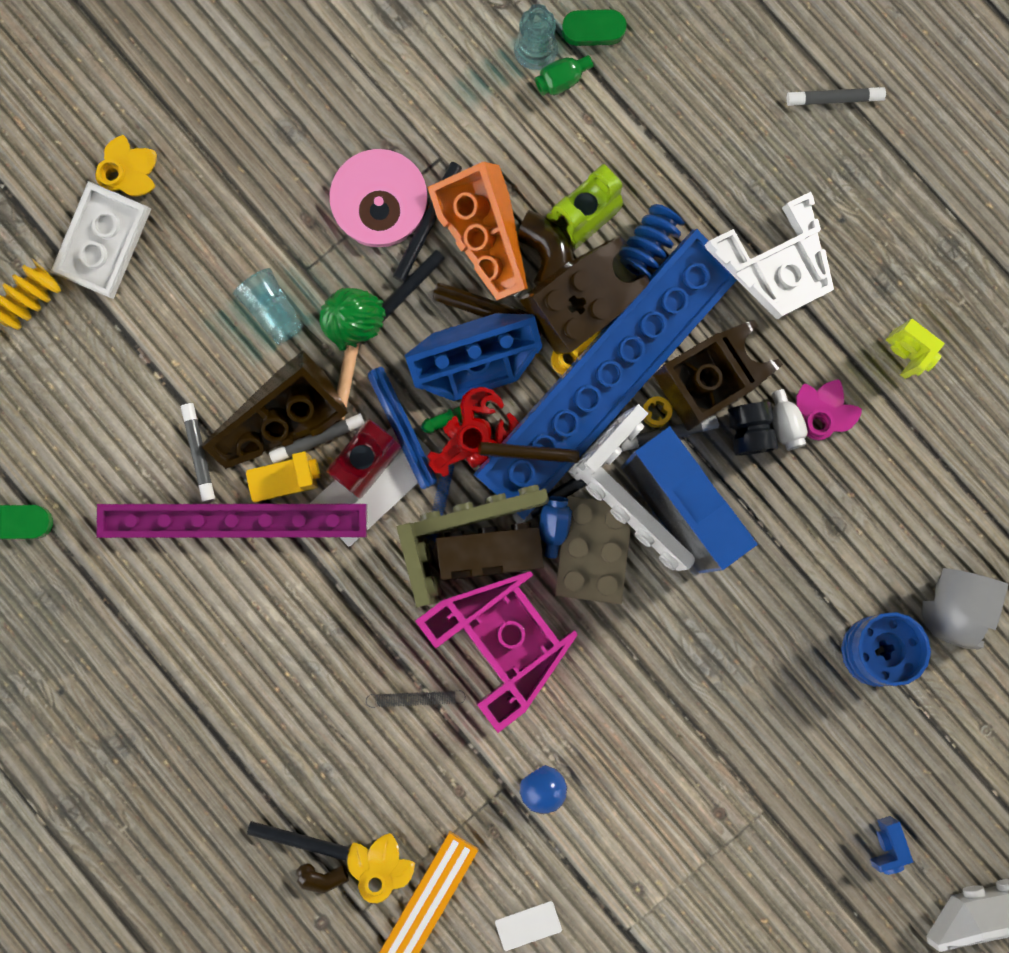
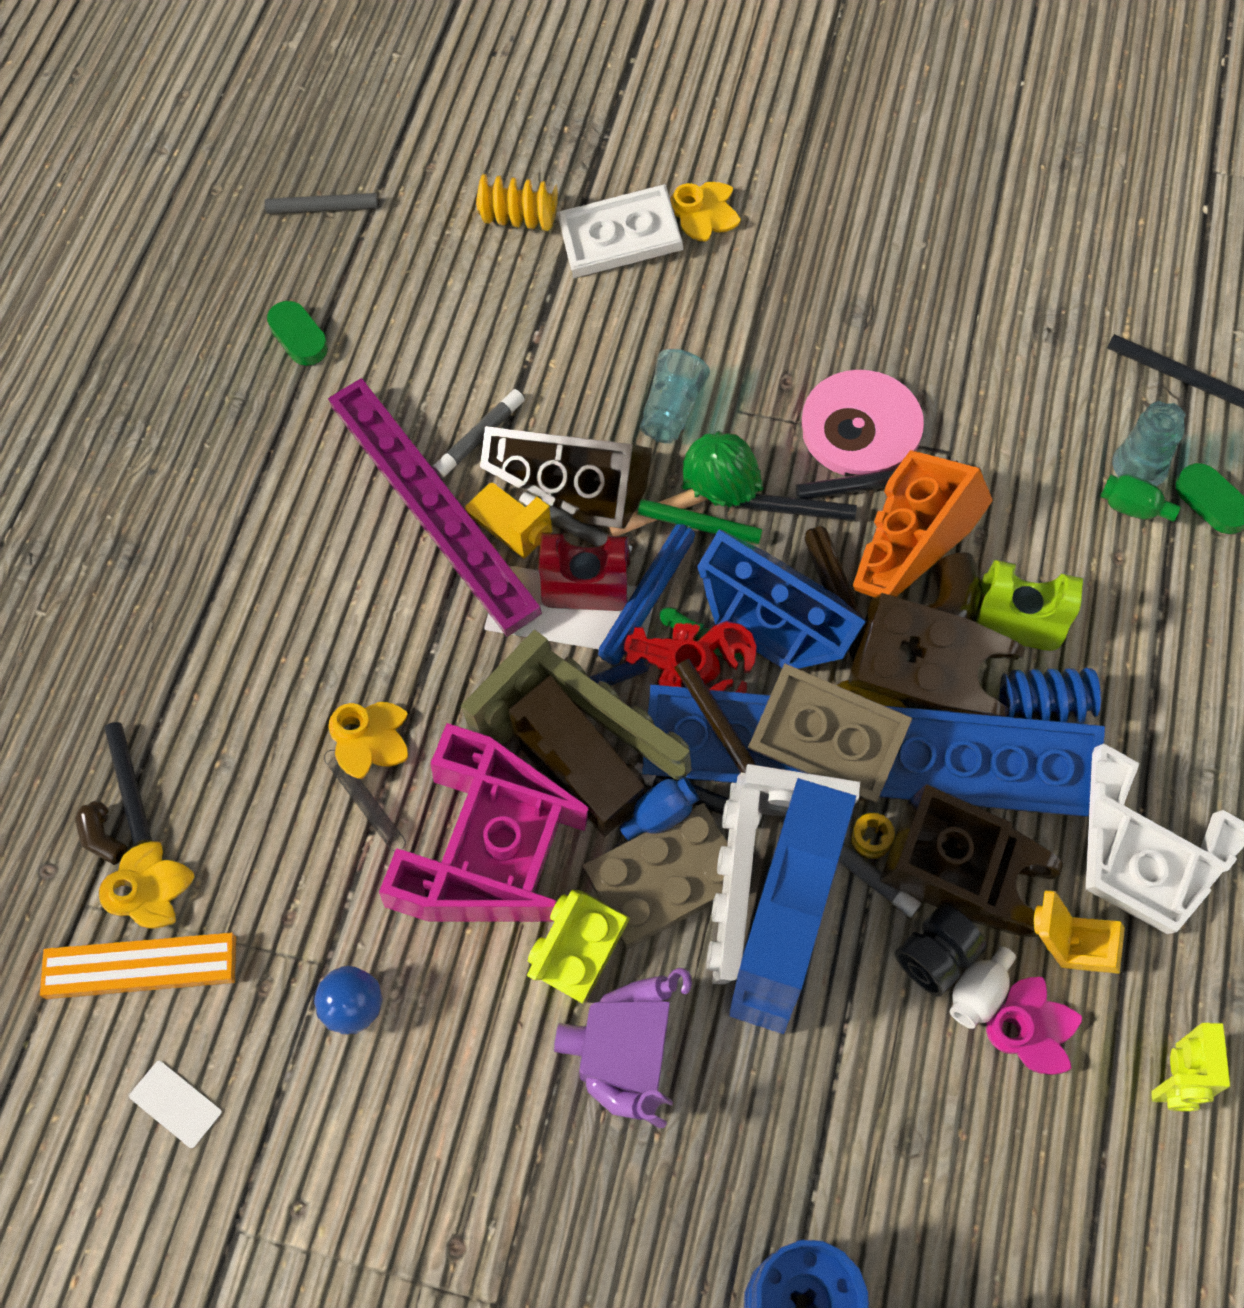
camera: 60 degrees right, 20 degrees down
none -> yellow plate [329,702,408,779]
none -> neon yellow bracket [527,889,630,1004]
none -> medium lavender torso [554,968,692,1128]
none -> green bar [637,499,762,545]
none -> dark tan plate [748,663,912,804]
none -> yellow bracket [1034,890,1125,974]

